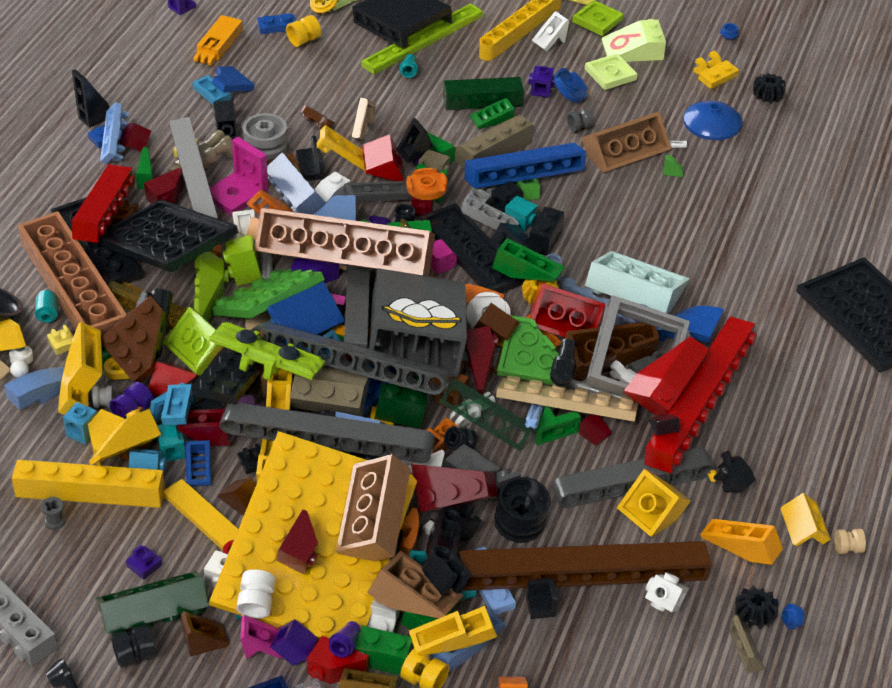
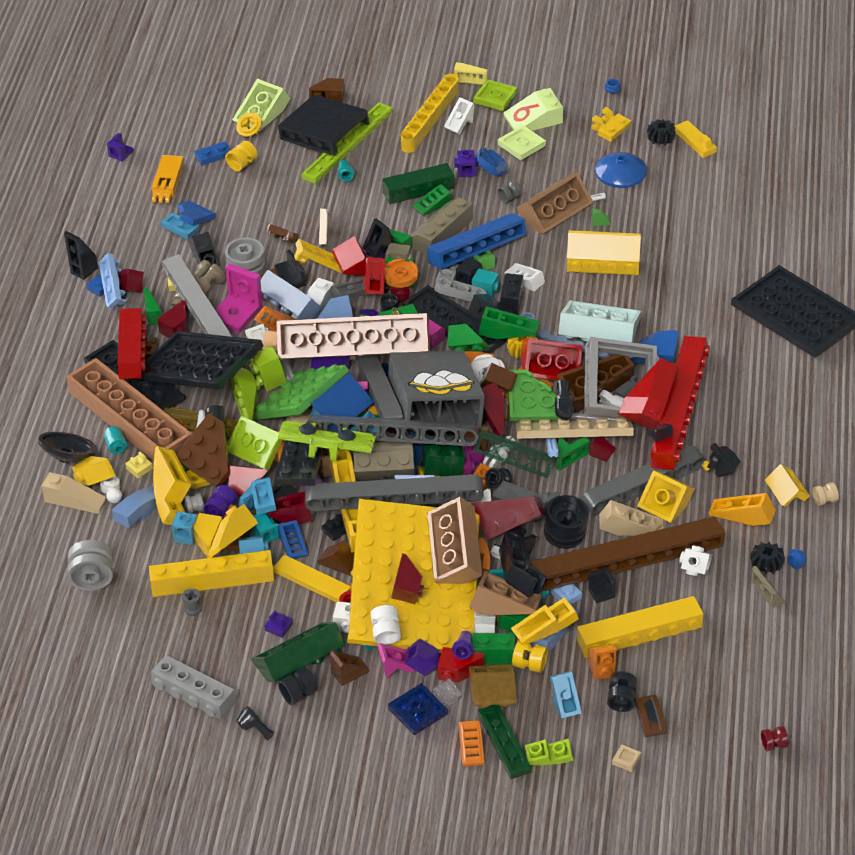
camera: 10 degrees left, 0 degrees up
none -> red slope [363,257,385,295]
none -> green slope [448,324,489,352]
none -> magenta slope [462,445,485,475]
none -> white slope [504,263,545,291]
none -> slope [567,230,641,275]
none -> yellow brick [577,596,703,658]
none -> tan slope [599,500,664,536]
none -> yellow hinge [675,120,717,158]

